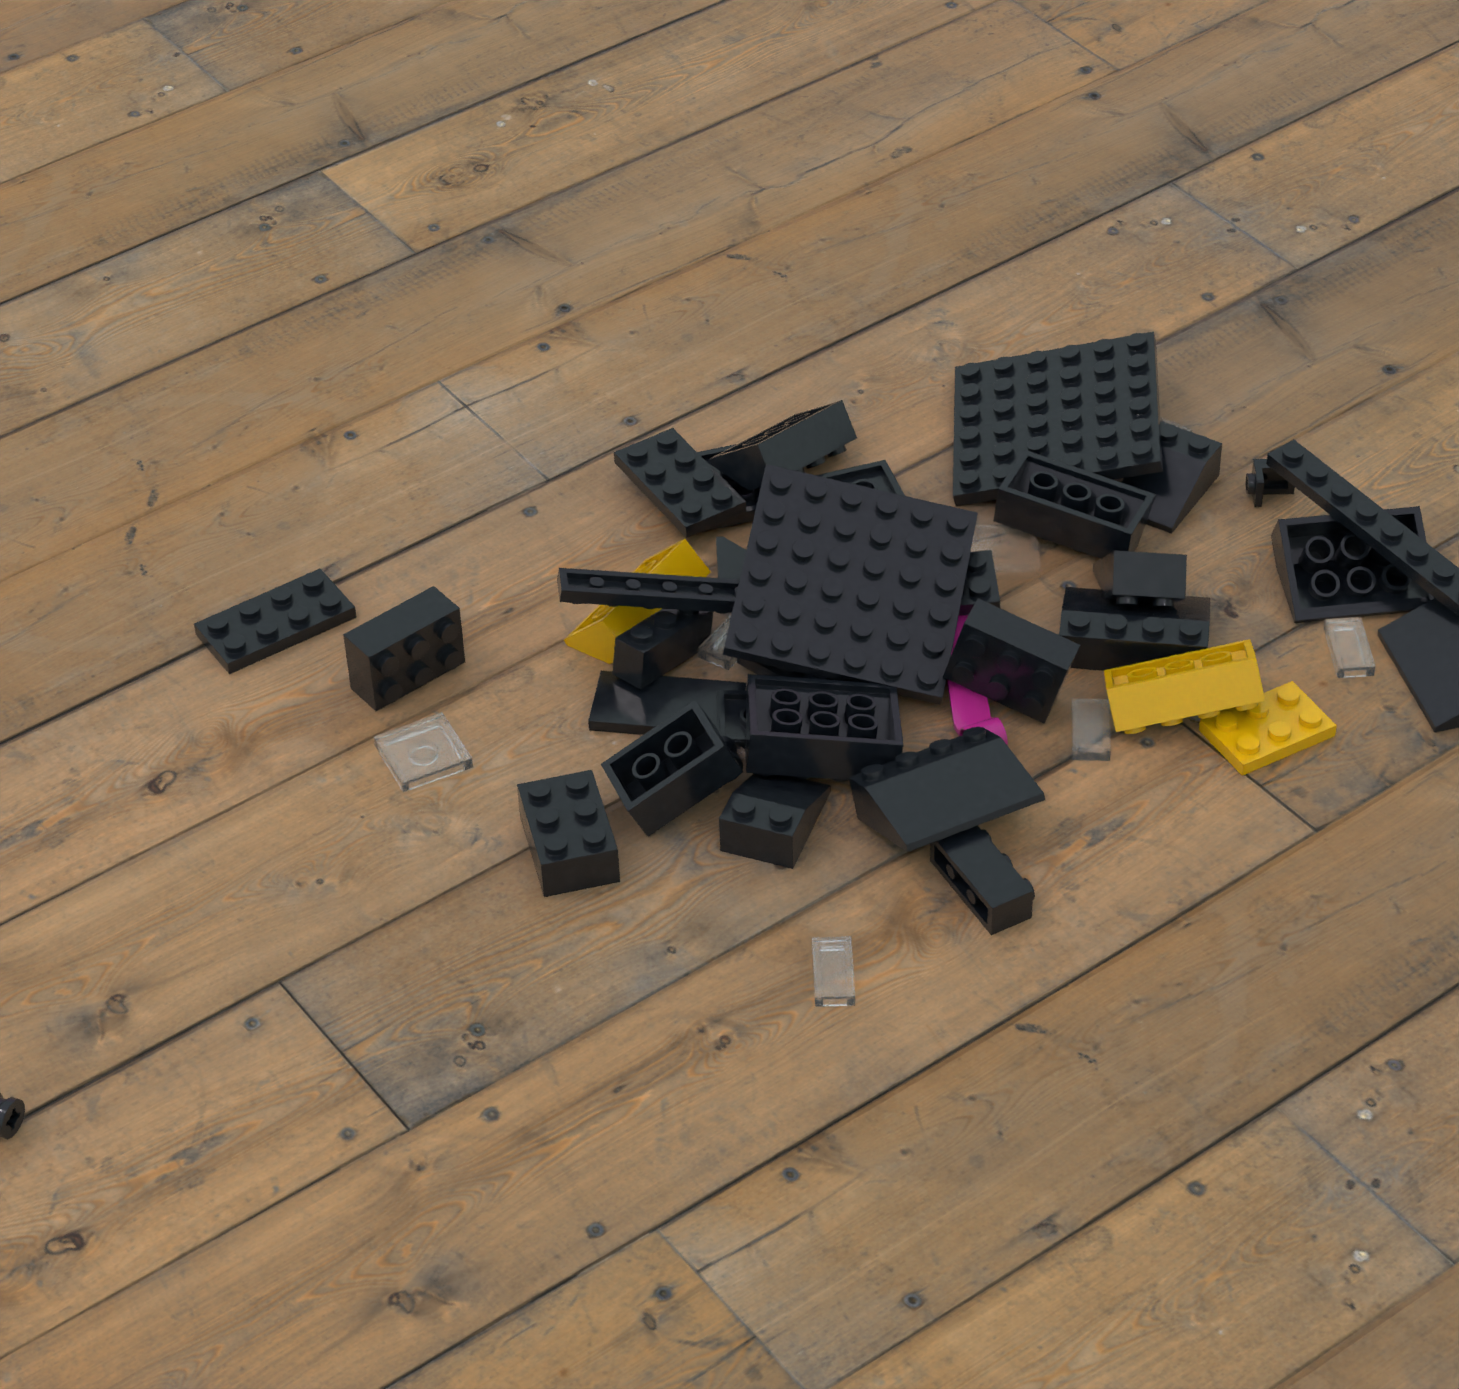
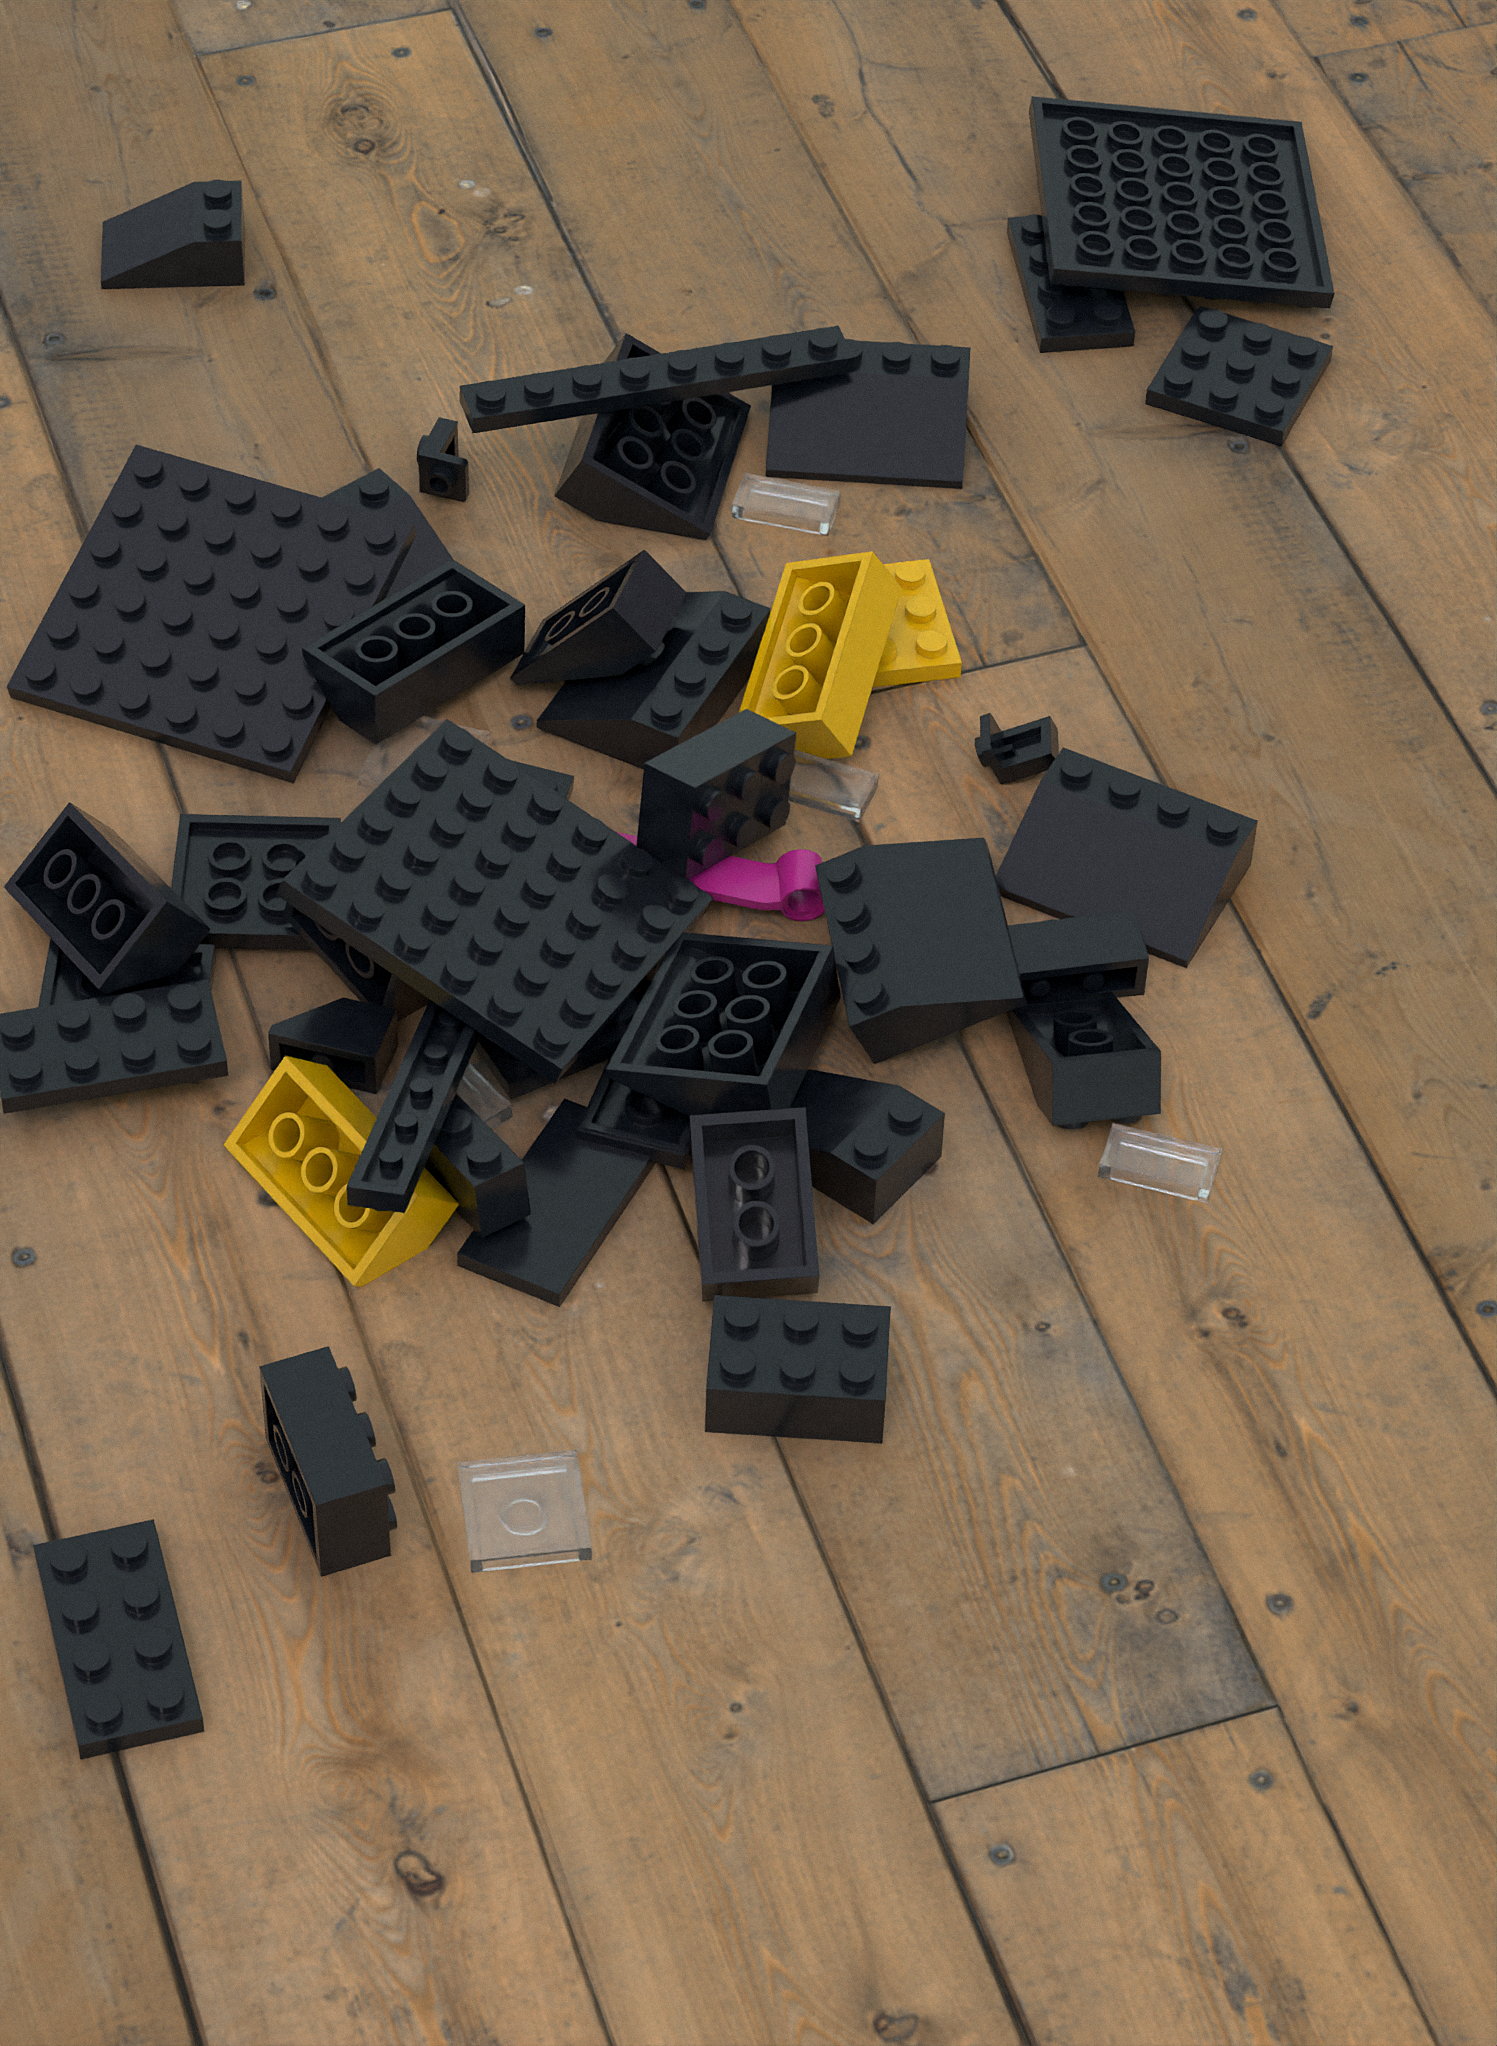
camera: 75 degrees left, 5 degrees up
none -> black slope [101,180,245,289]
none -> black bracket [975,713,1059,785]
none -> black slope [996,747,1258,968]
none -> black slope [1007,992,1161,1129]

